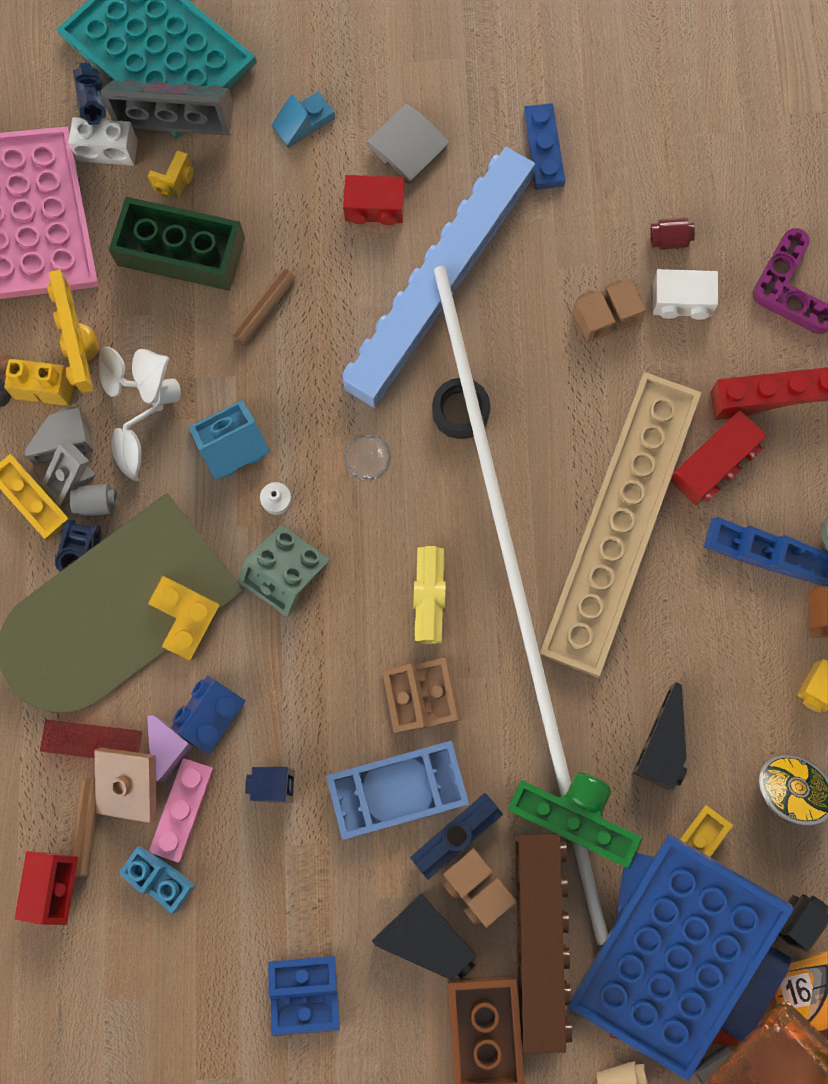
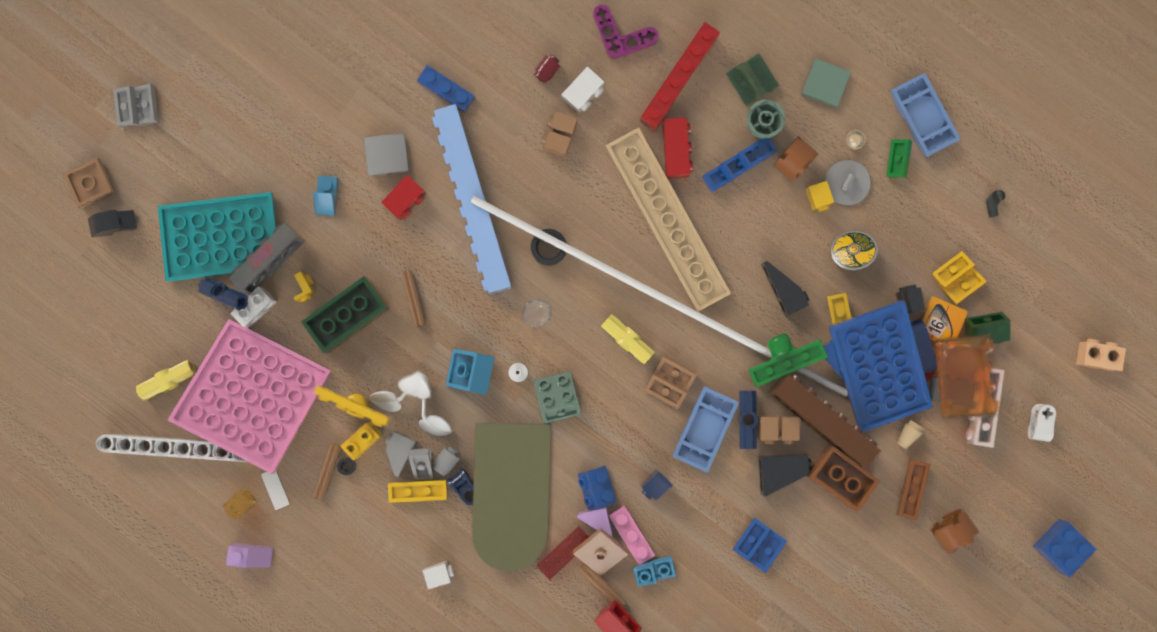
camera: 55 degrees left, 10 degrees up
yellow plate [148,576,220,661] -> none

